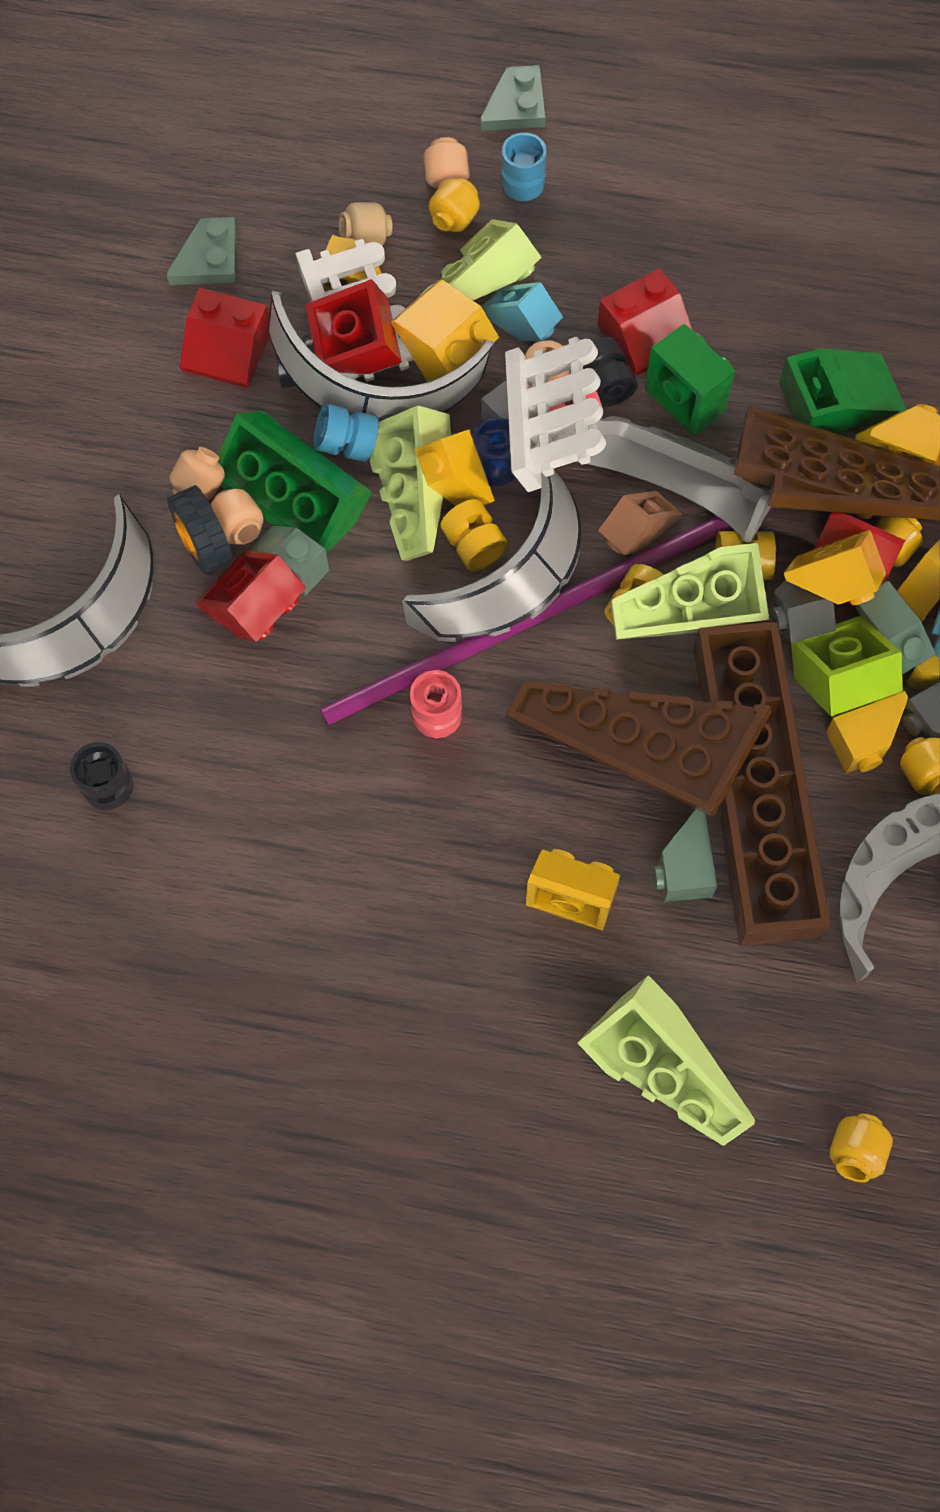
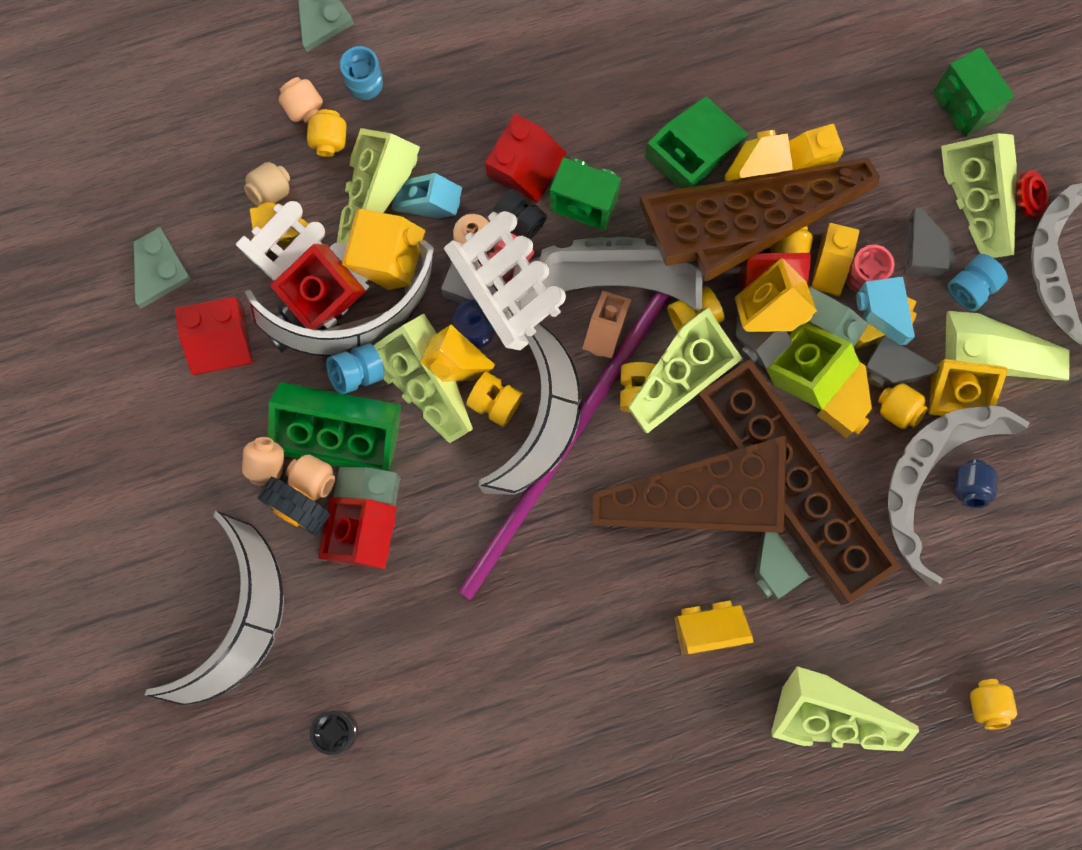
camera: 30 degrees left, 10 degrees up
coral wheel [410,670,462,738] -> none

